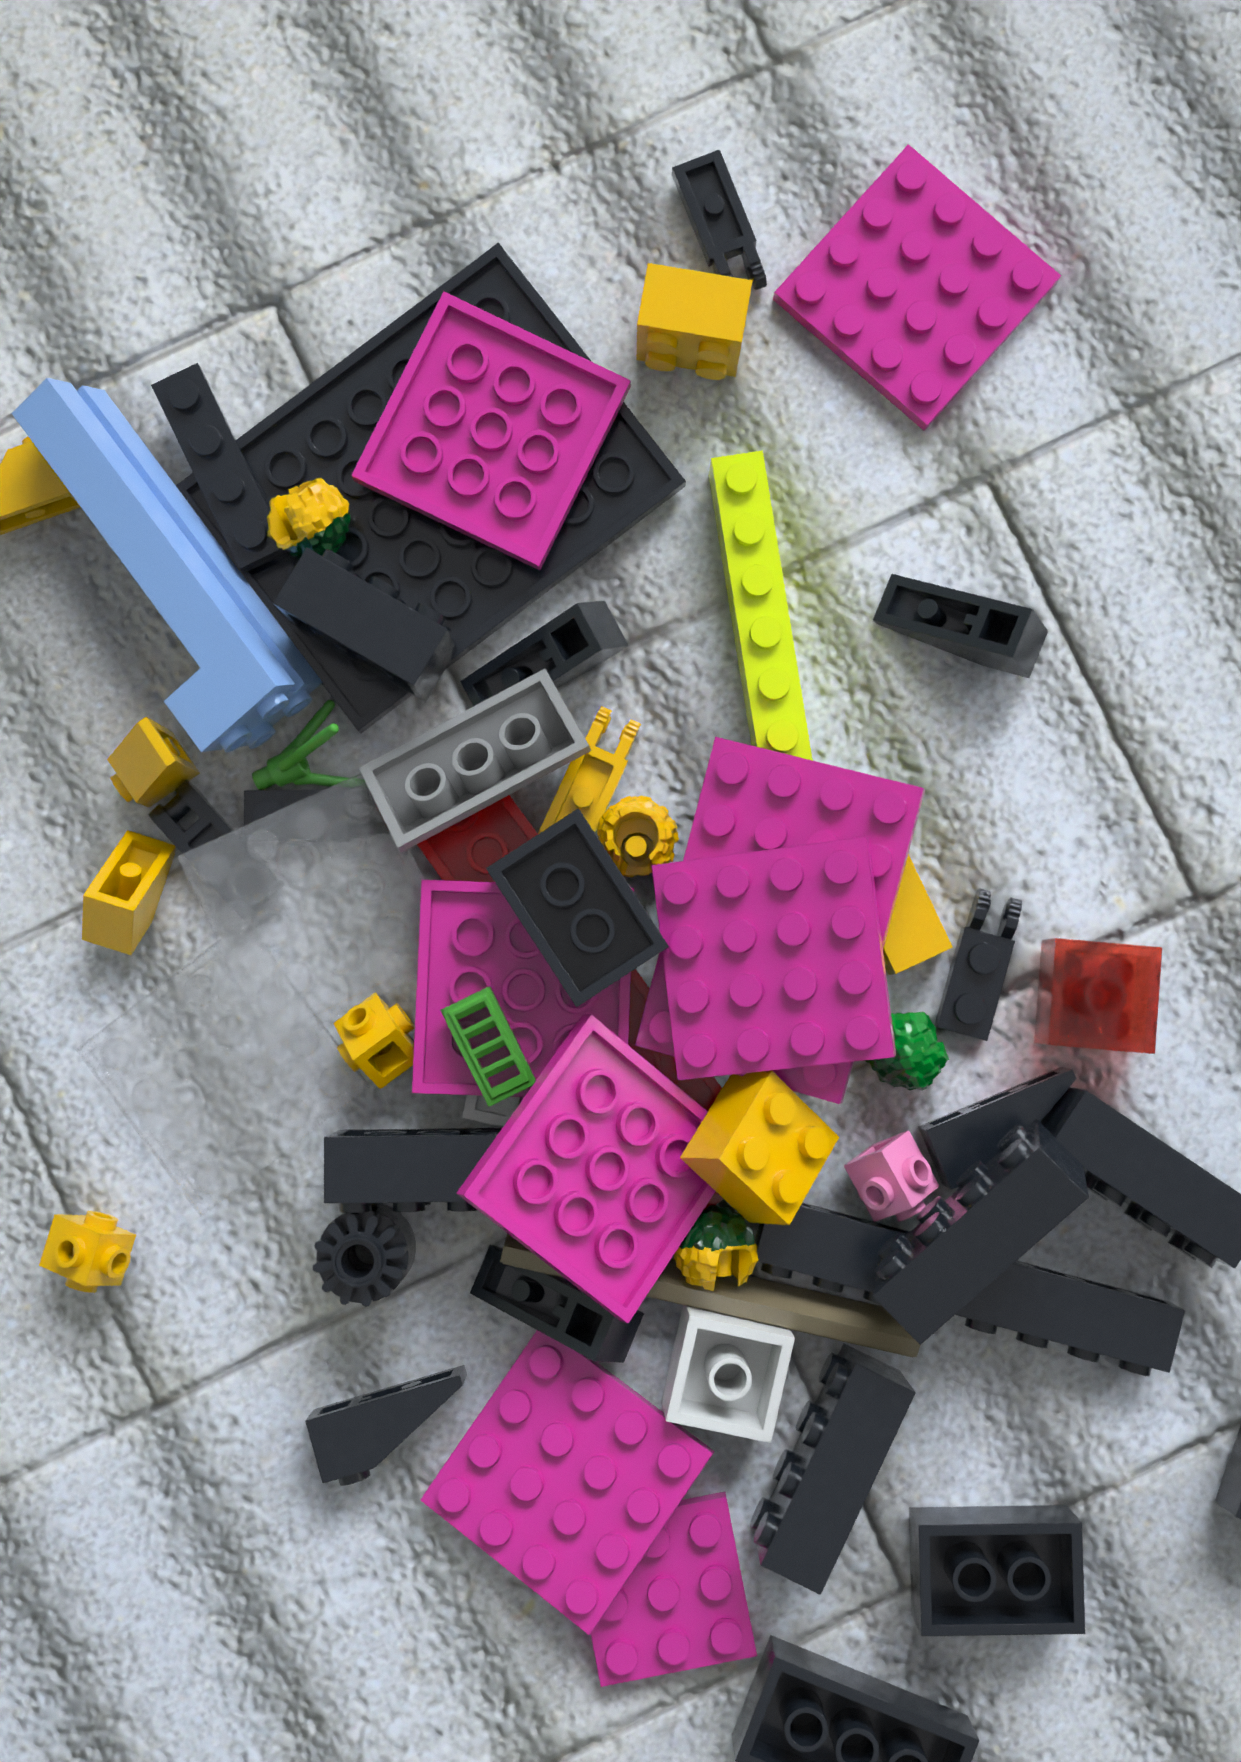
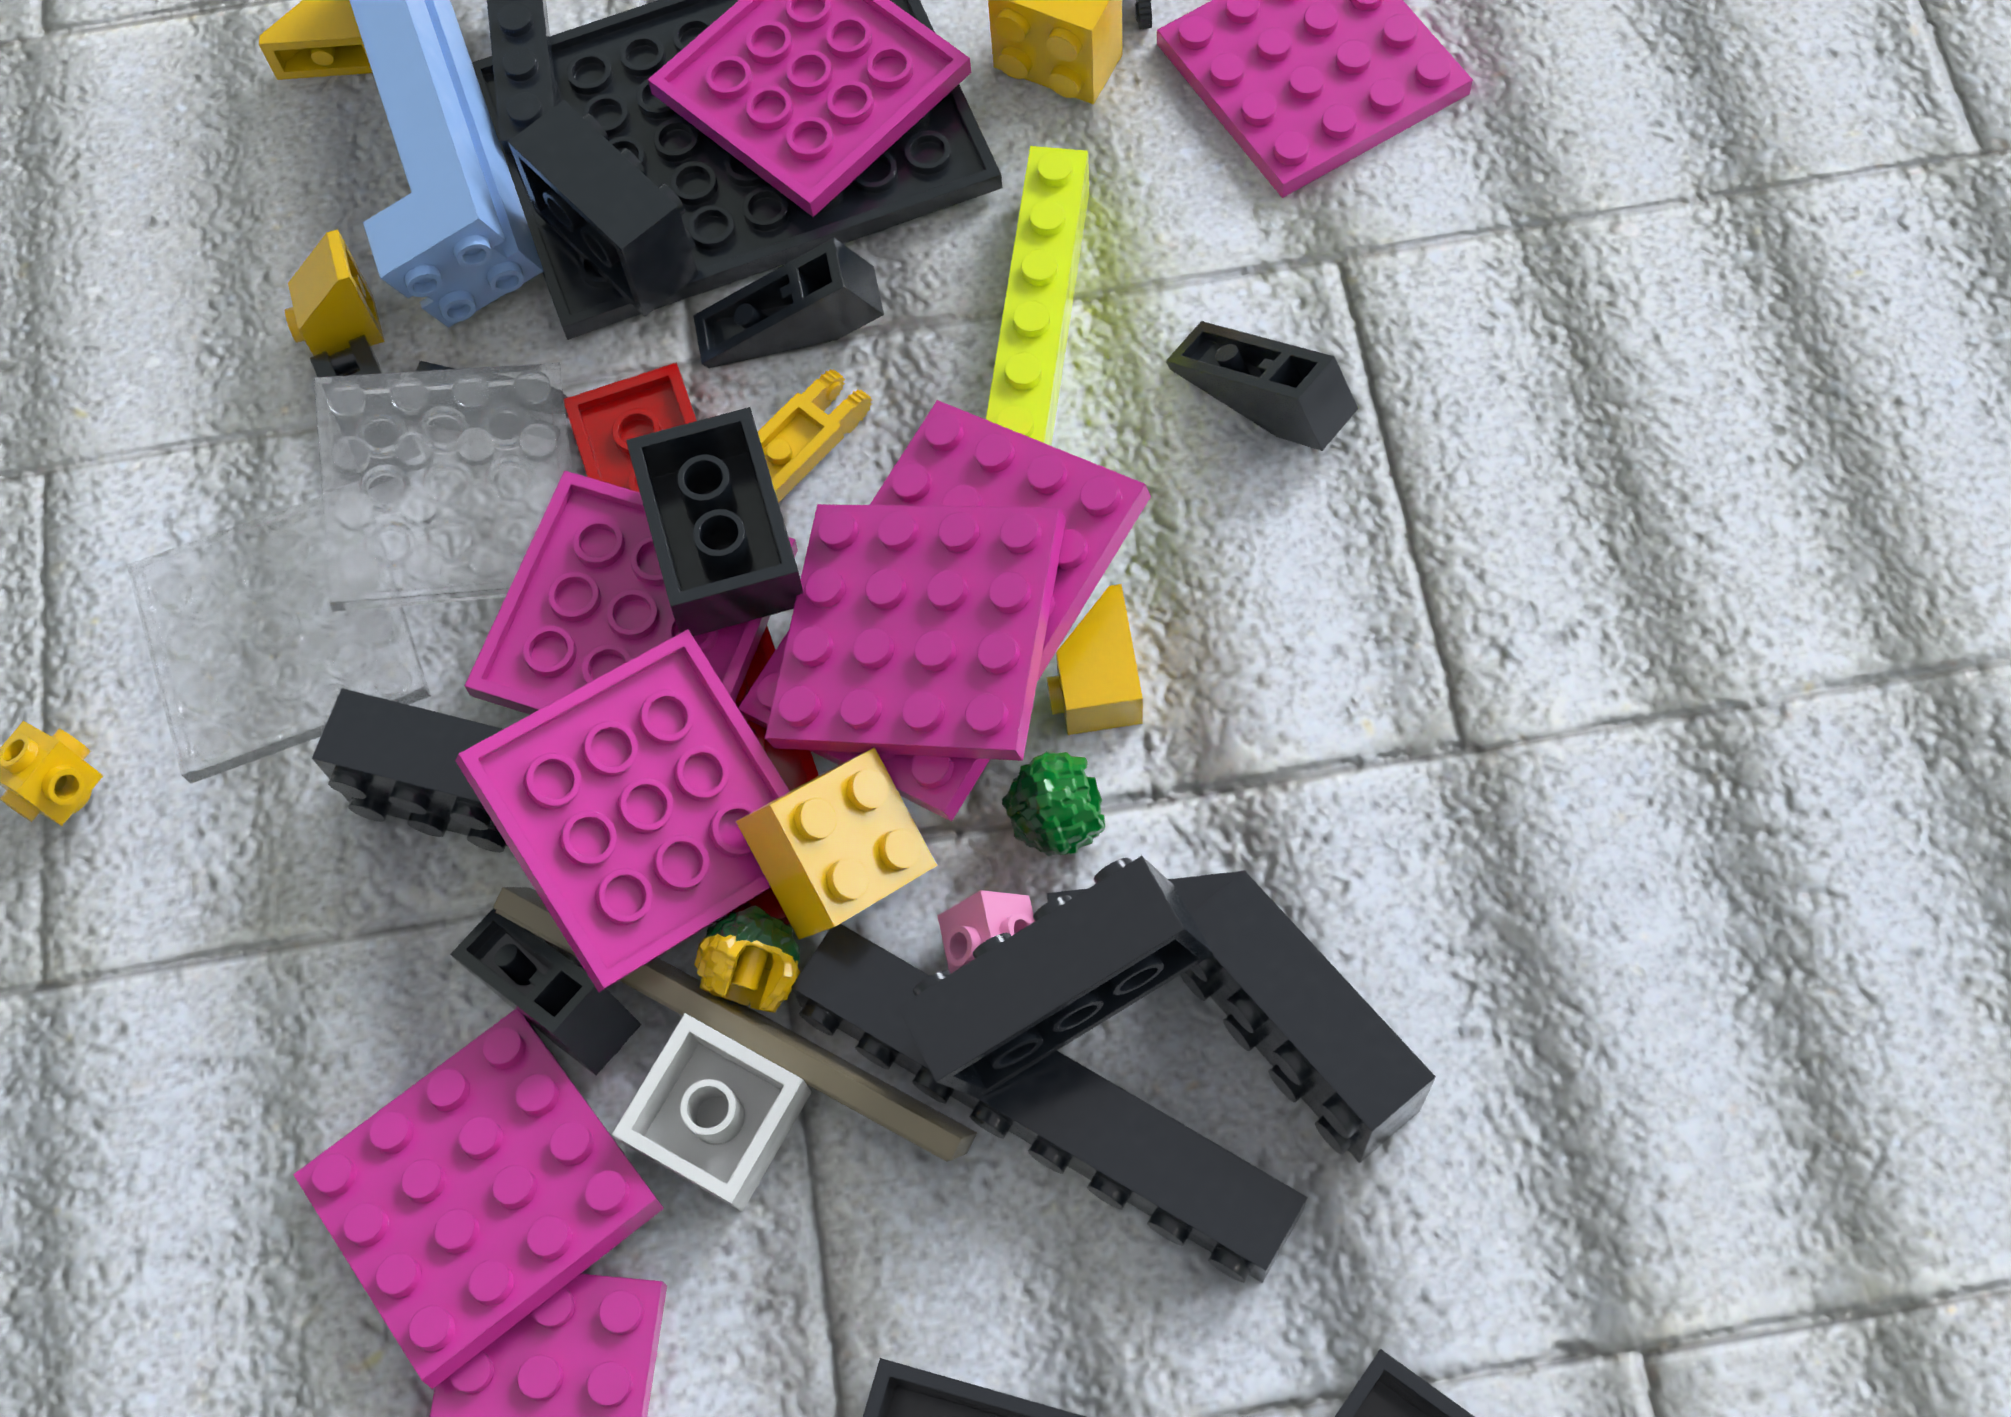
camera: 20 degrees right, 20 degrees down
yellow slope [82,830,176,955] -> none
bright green plant [252,700,370,791] -> none
yellow piece [267,478,351,557] -> none
black slope [305,1365,467,1486] -> none
black gear [313,1203,416,1307] -> none
yellow brick [333,992,415,1089] -> none
light grey slope [359,669,591,852] -> none
bright green slope [440,986,536,1107] -> none
yellow piece [597,795,679,878] -> none
black brick [750,1343,916,1595] -> none
black hinge [934,888,1022,1041] -> none
clear red brick [1034,938,1162,1054] -> none

